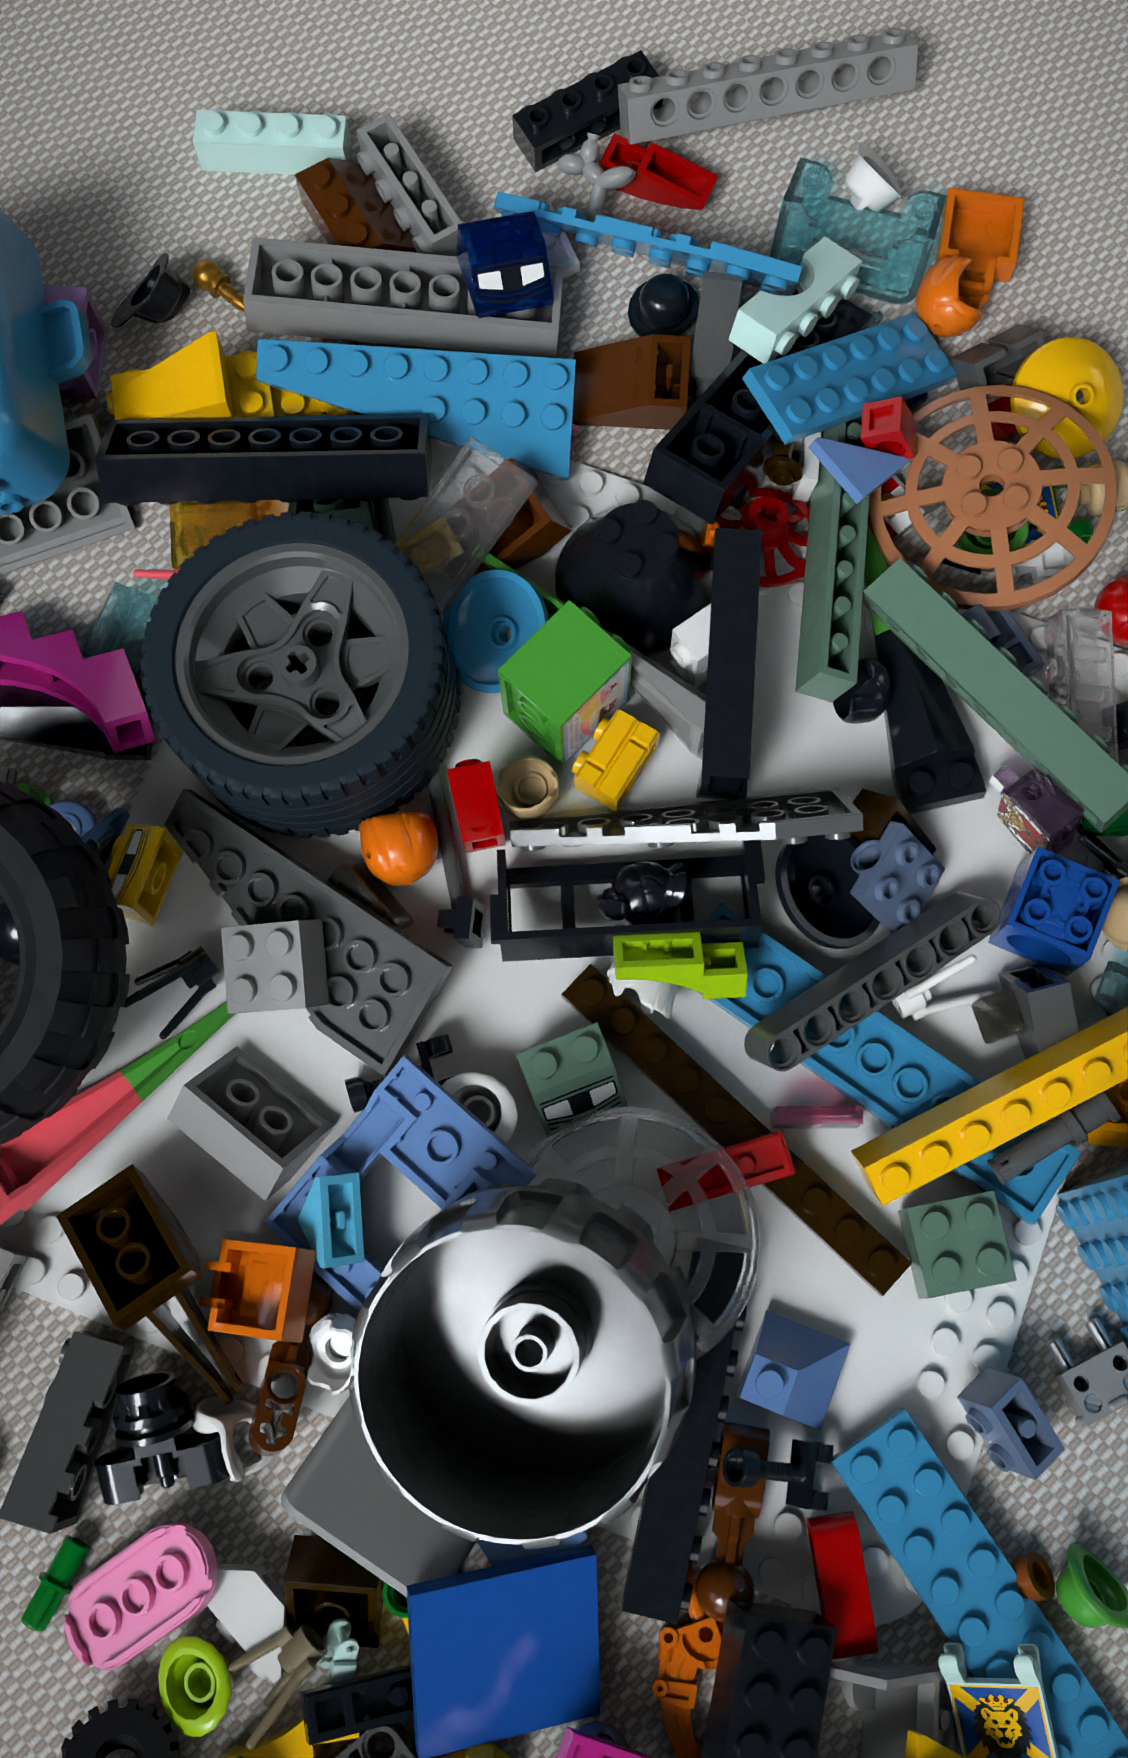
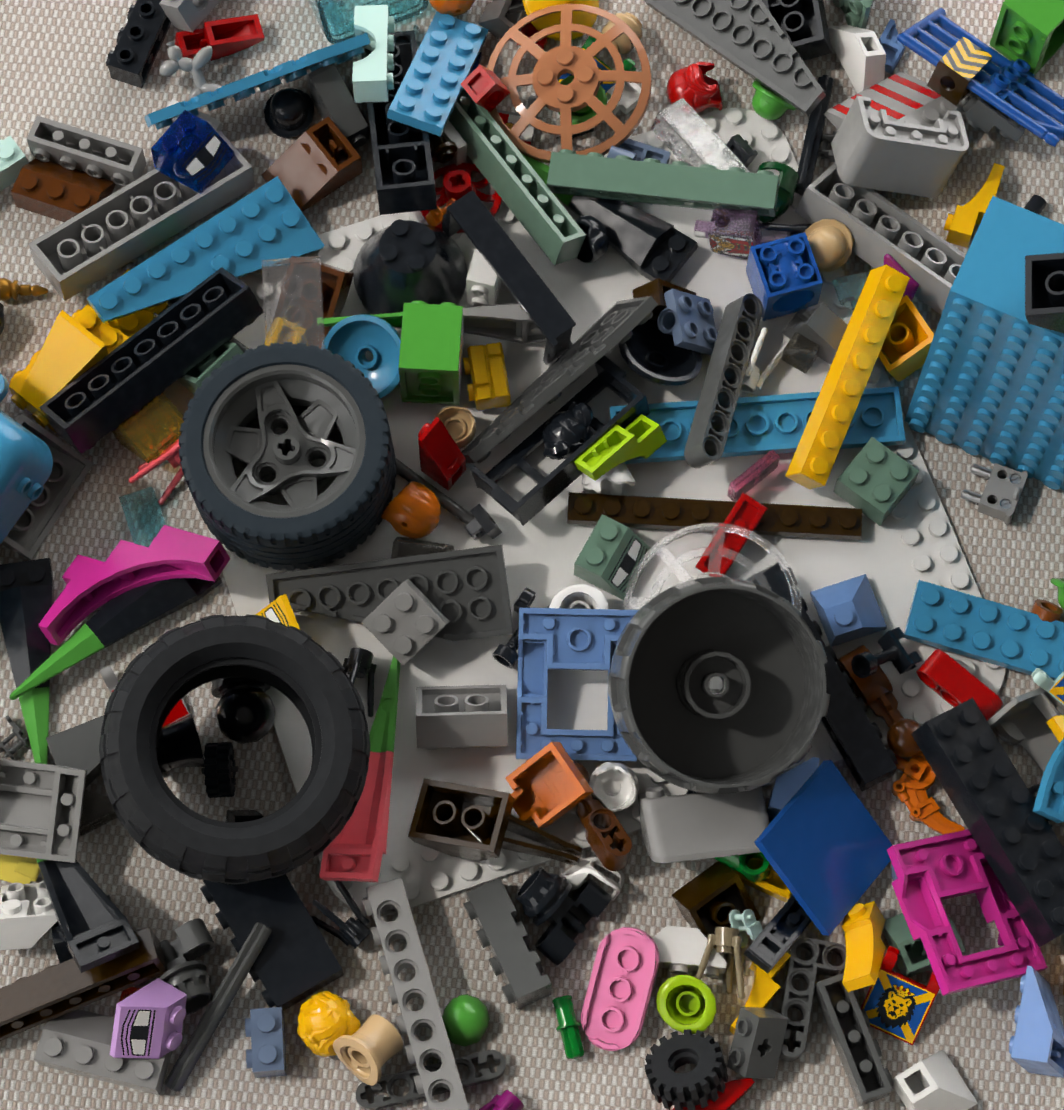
camera: 45 degrees left, 5 degrees down
medium azure slope [298,1172,365,1268] -> none
medium blue tile [808,437,909,504] -> none
sand blue brick [957,1367,1065,1480] -> none
dark grey pin [987,1092,1121,1185] -> none

